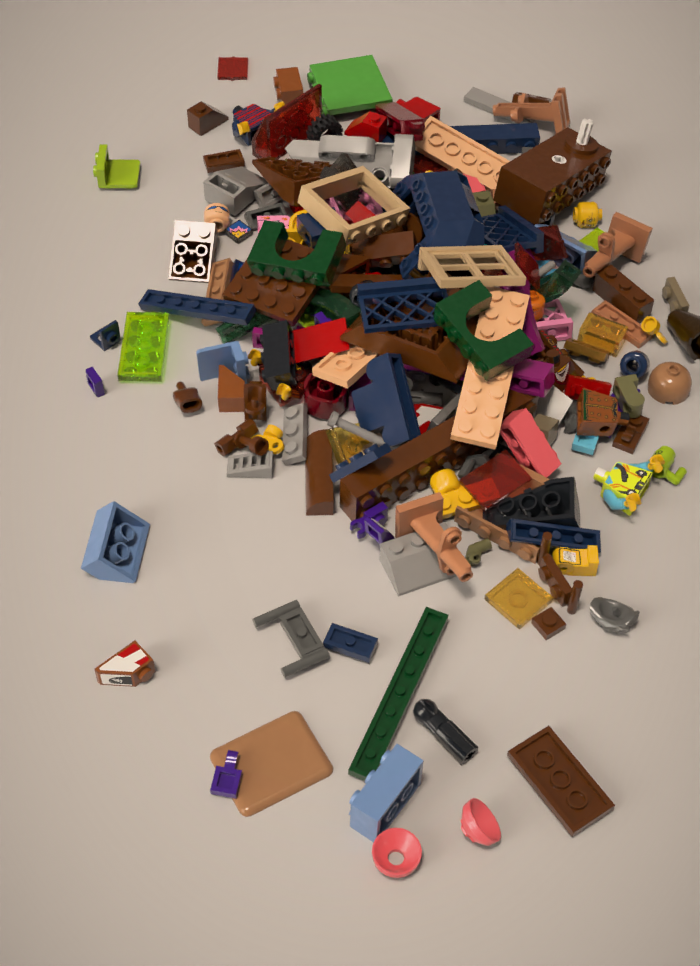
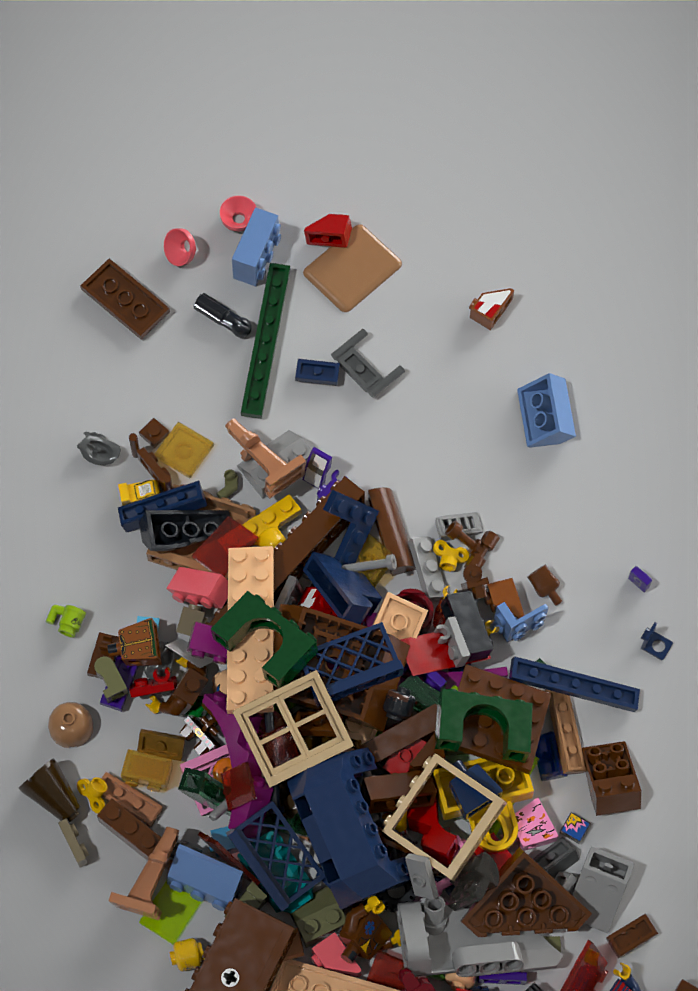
camera: 165 degrees right, 15 degrees up
clear neon green plate [117,312,169,382] -> none
light nougat head [204,203,230,233] -> none
dark purple plate [210,750,243,799] -> none
torso [593,454,665,516] -> none
dark blue head [620,350,650,379] -> none
none -> red slope [304,214,352,248]
none -> light grey plate [405,853,439,900]
none -> light grey plate [434,617,470,668]

